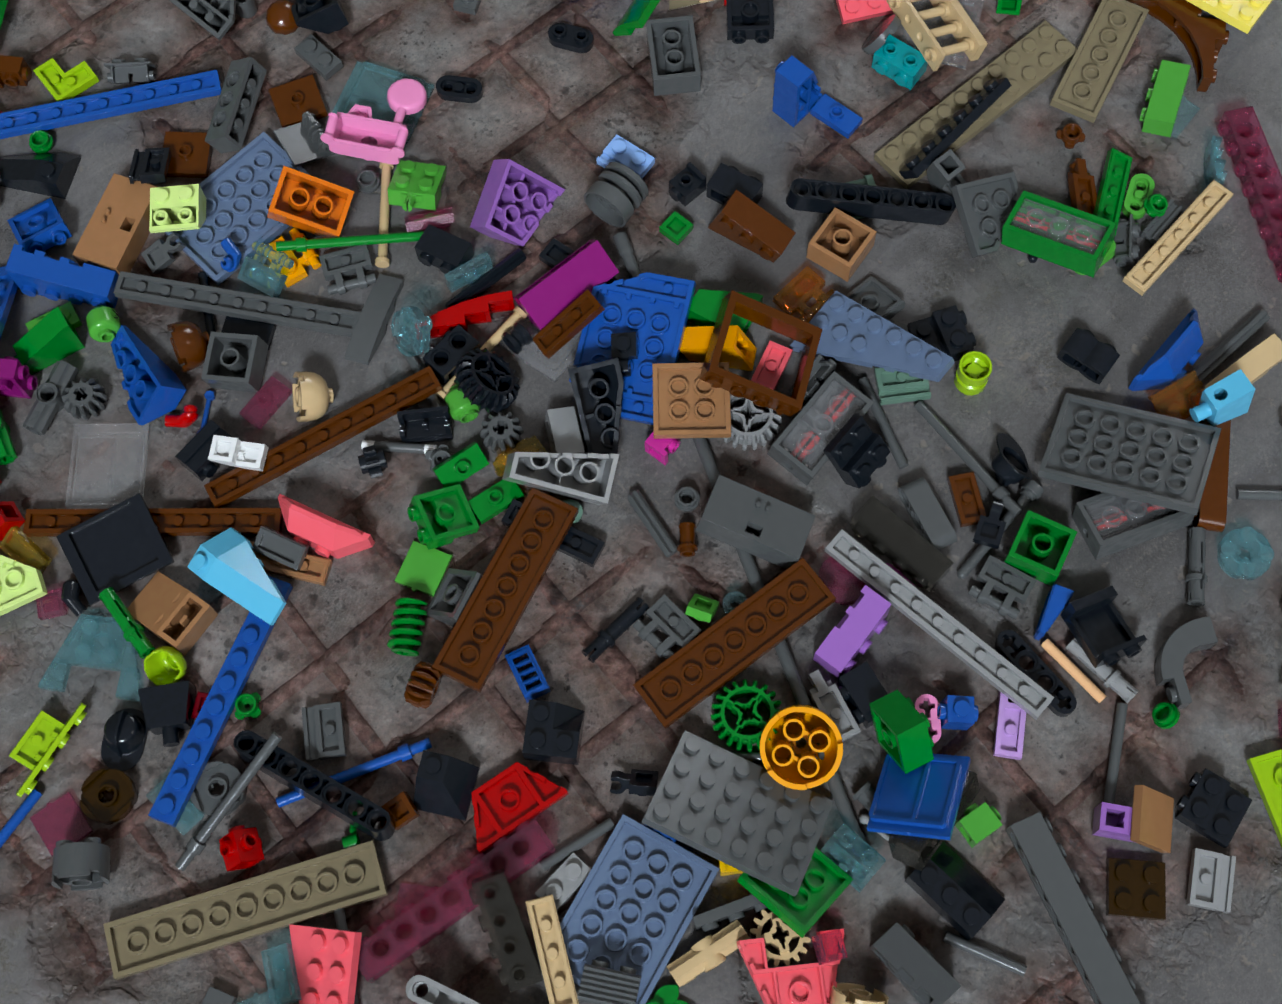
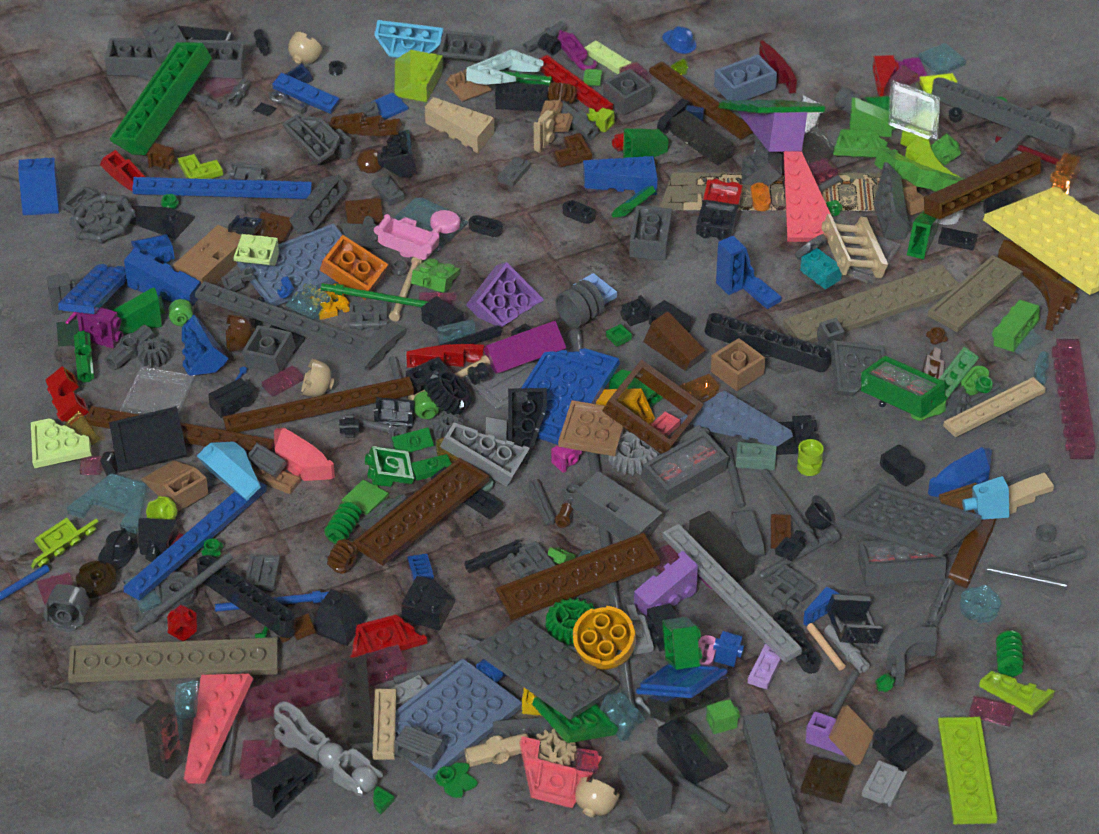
camera: 10 degrees right, 25 degrees down
green pin [98,587,156,659] -> none
red arm [165,405,199,428] -> none
white slope [208,435,269,471] -> none
clear light blue plate [391,306,433,357] -> none
reddish brown plate [532,289,605,359] -> none
black plate [611,332,638,377] -> none
black plate [823,413,890,489] -> none
black plate [899,78,1012,179] -> none
green brick [1004,510,1078,586] -> none

